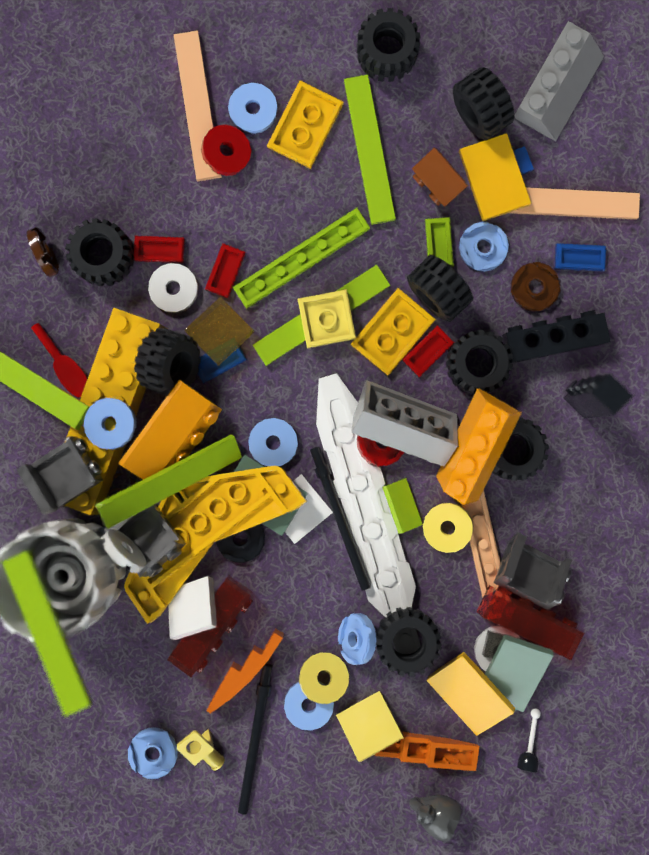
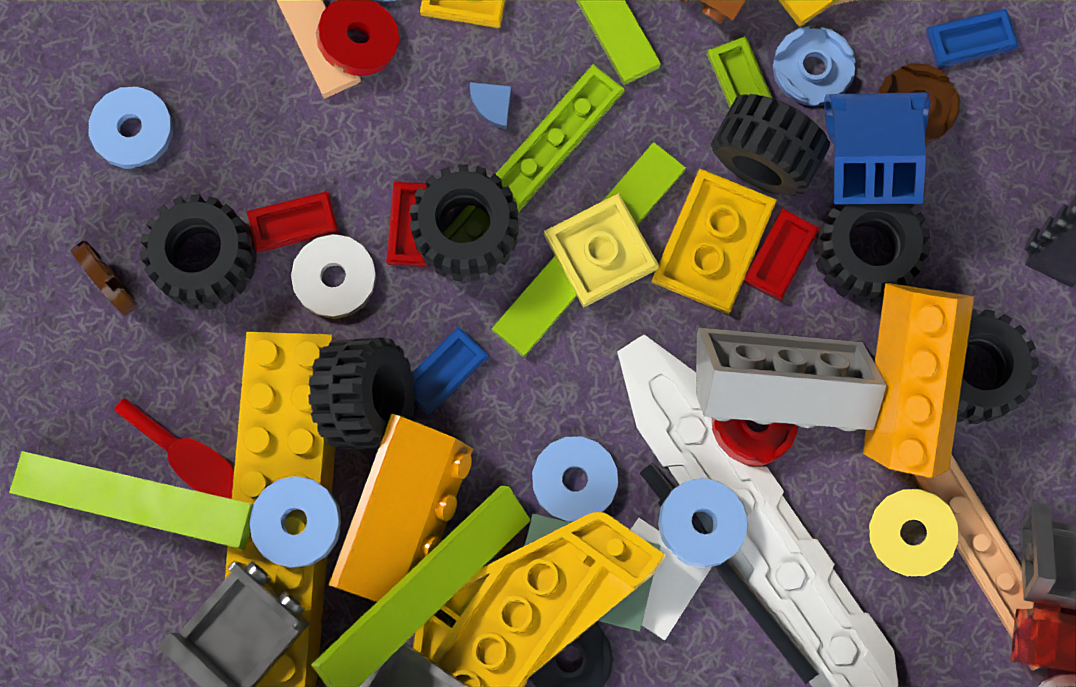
camera: 15 degrees left, 10 degrees down
clear yellow tile [184,297,254,366] -> none
lime tile [382,478,423,534] -> none
black brick [502,310,611,364] -> none
none -> light blue tile [89,87,173,169]
none -> black tyre [410,164,519,281]
none -> medium blue tile [470,82,511,130]
none -> light blue tile [658,478,748,568]
none -> blue piece [824,92,930,204]

